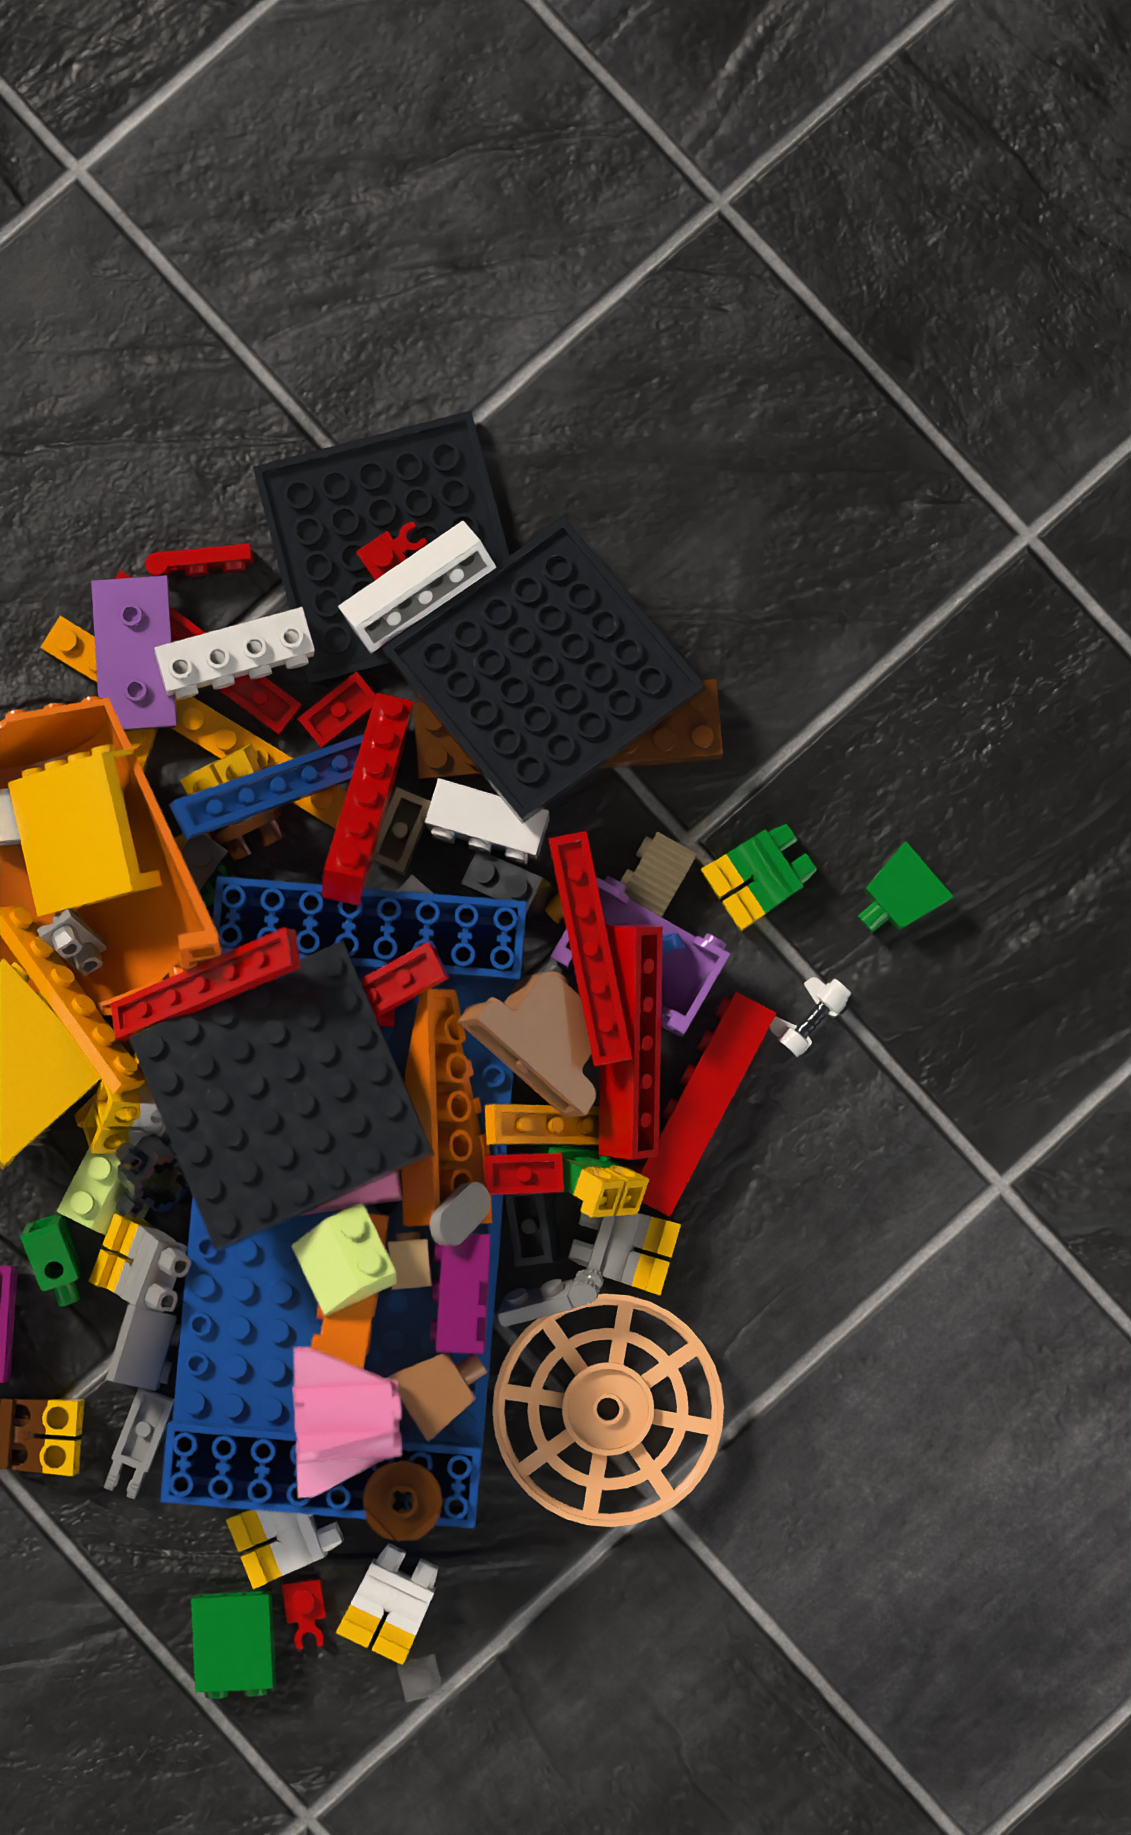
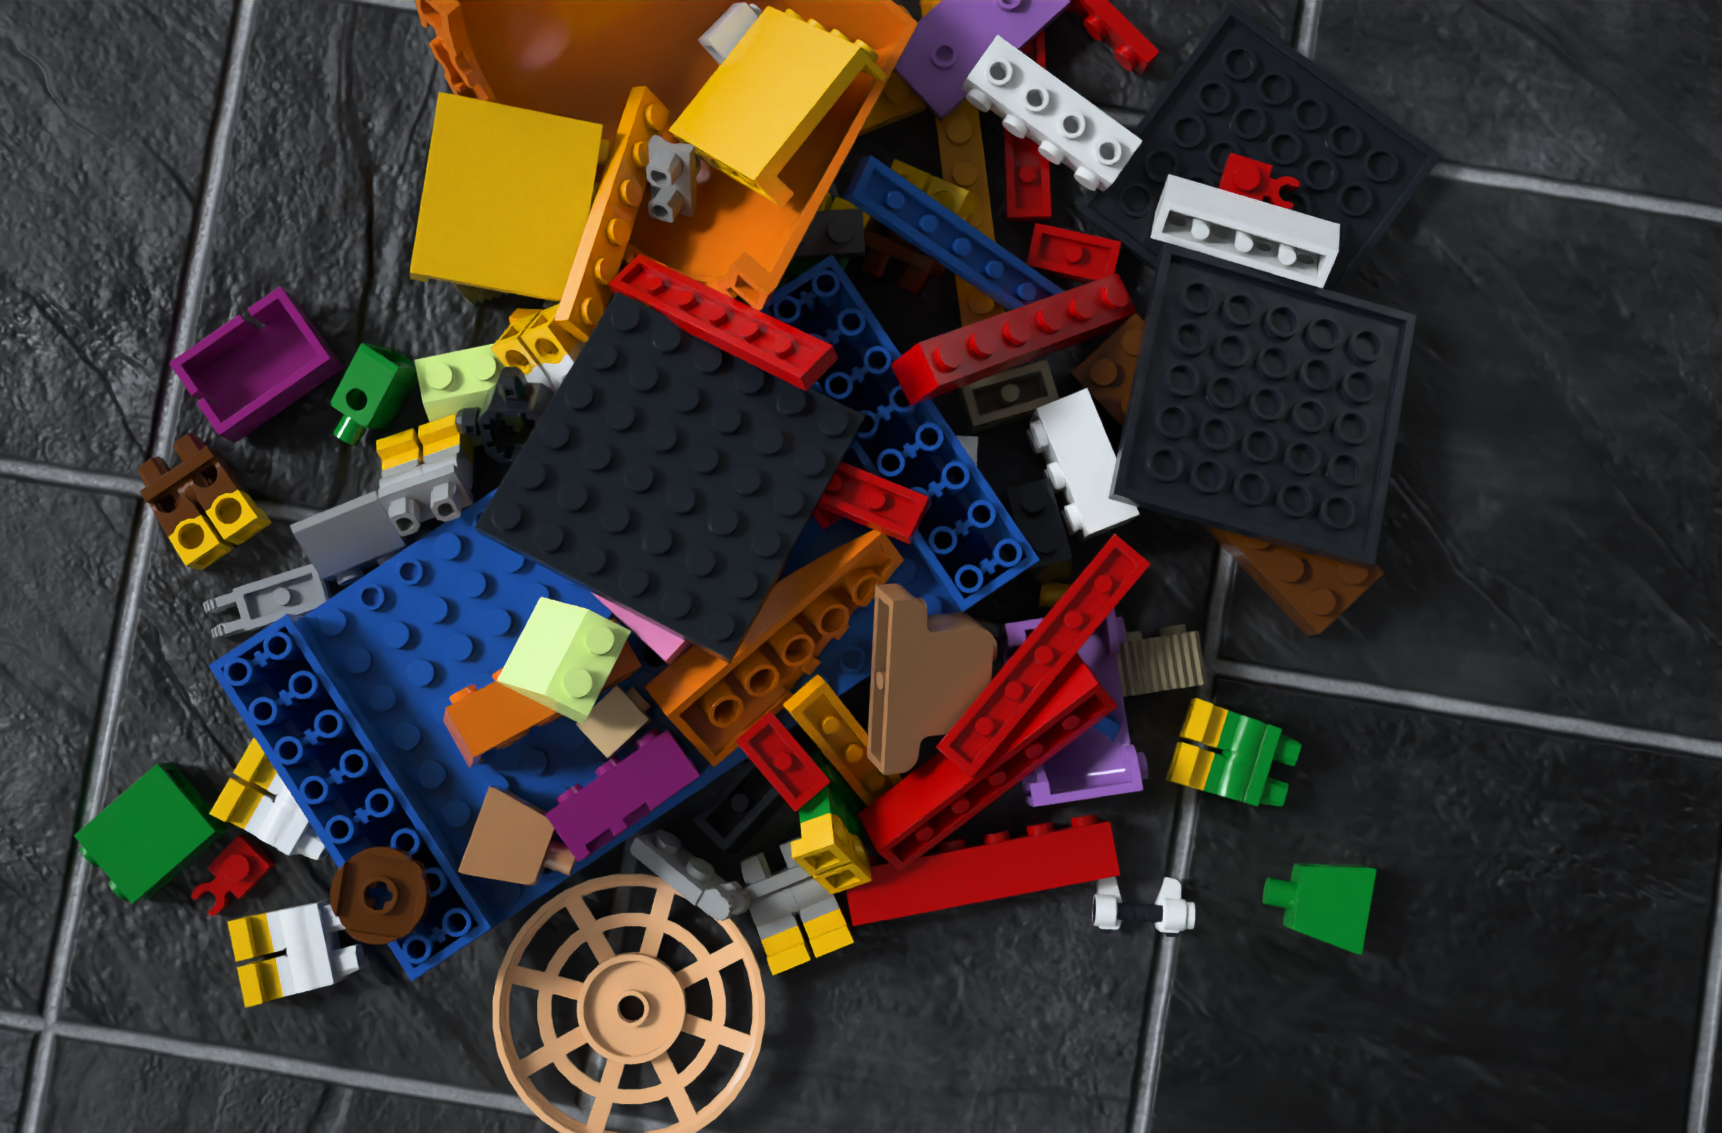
camera: 50 degrees right, 0 degrees up
bright pink brick [292,1347,402,1497] -> none
clear plate [397,1654,444,1703] -> none
light grey tile [430,1182,491,1246] -> none

